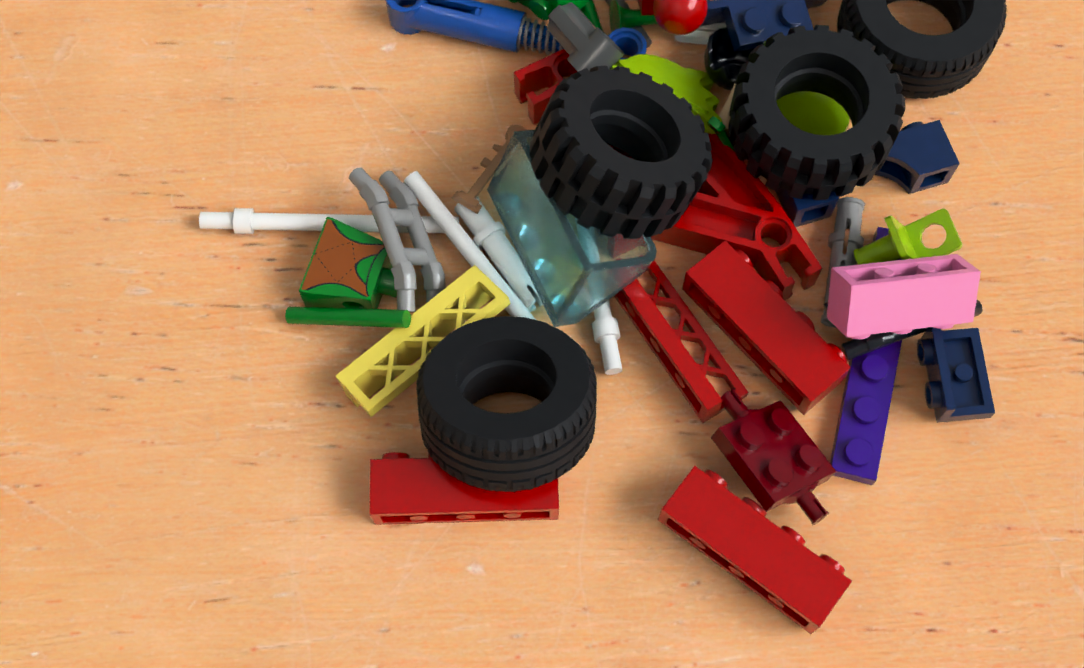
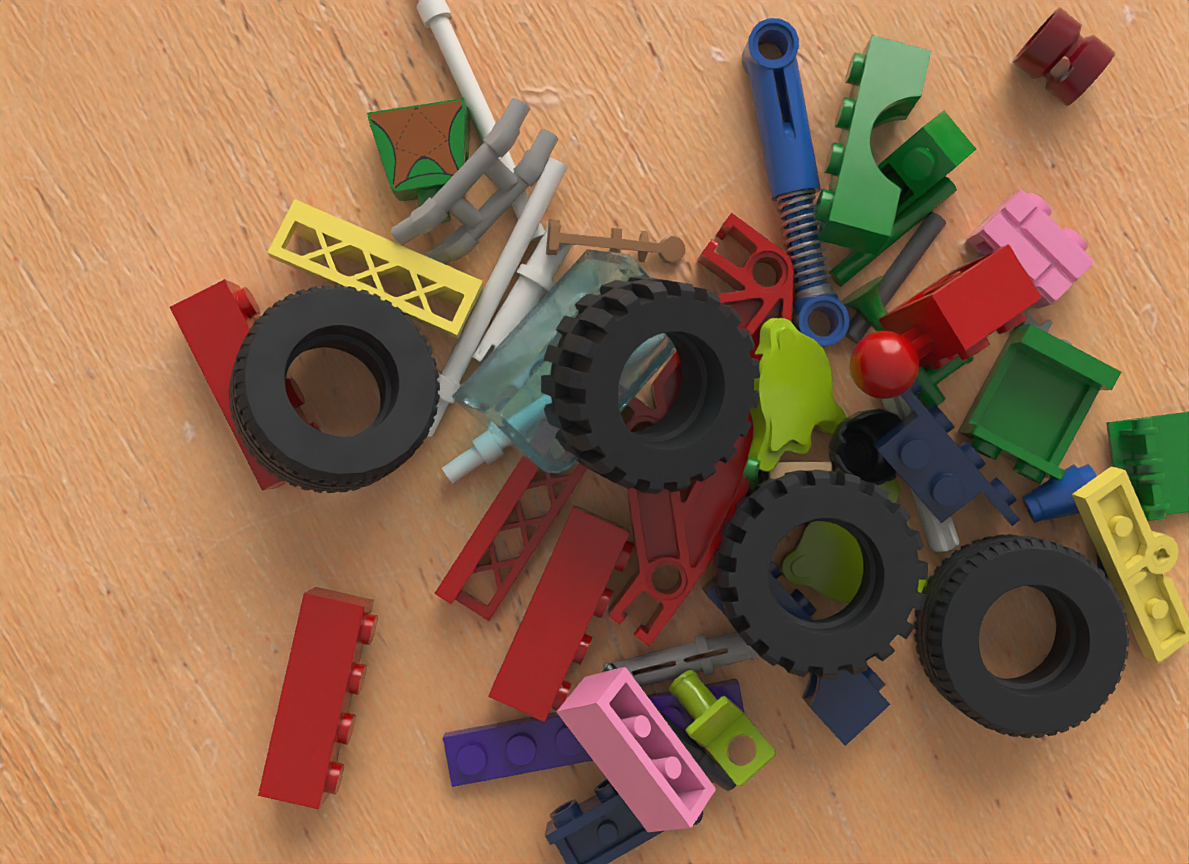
camera: 65 degrees right, 20 degrees up
green bar [285,306,411,328] -> none
dark grey piece [546,2,624,72] -> none
dark red plate [711,389,836,525] -> none

